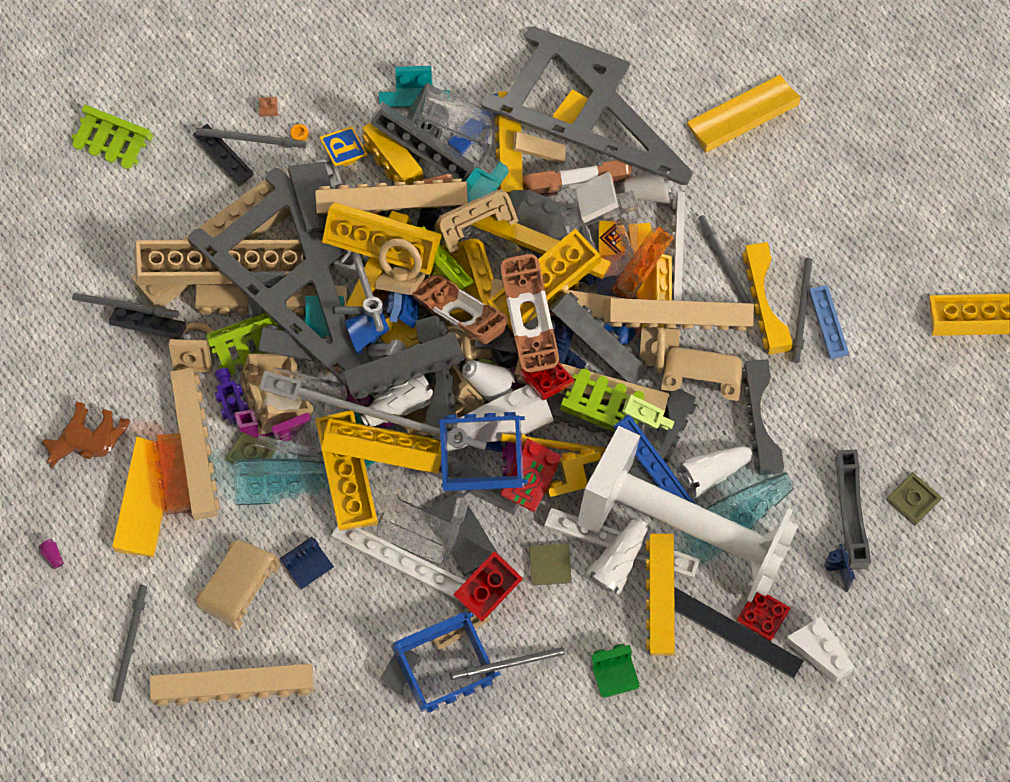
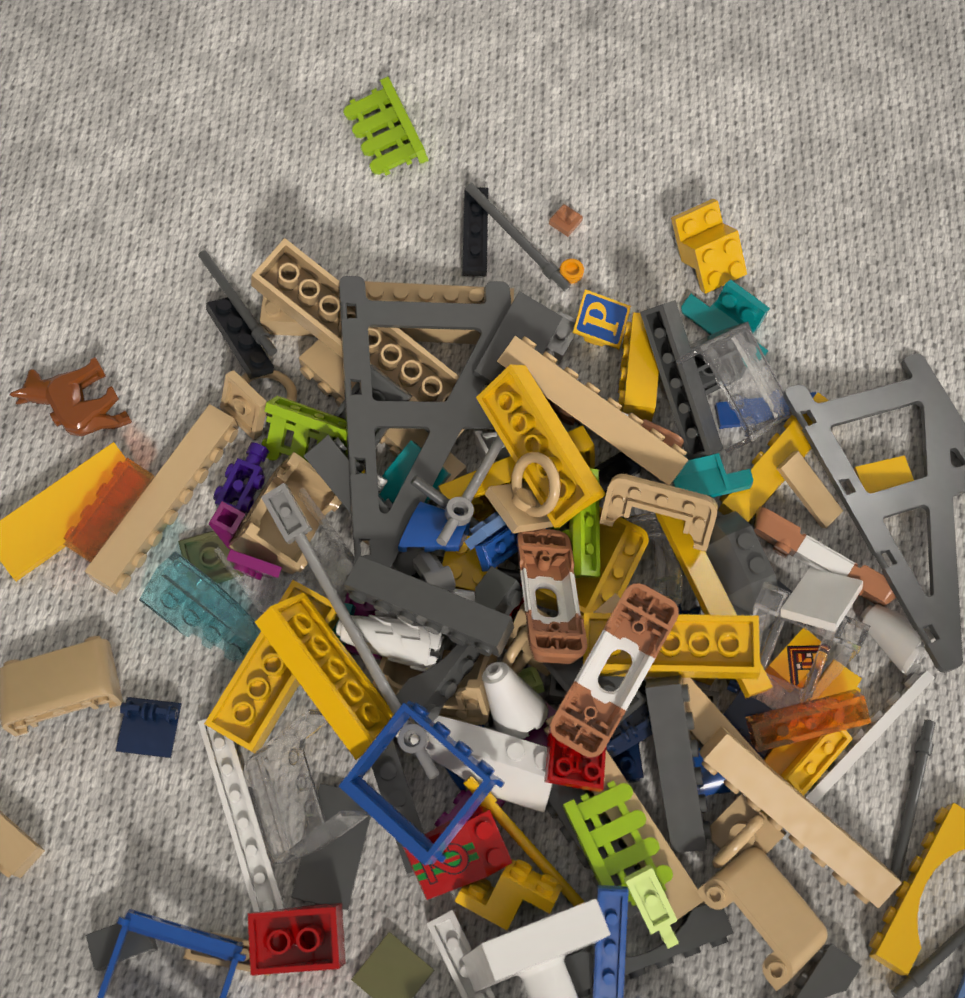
camera: 40 degrees right, 0 degrees up
none -> yellow bracket [671,199,747,294]

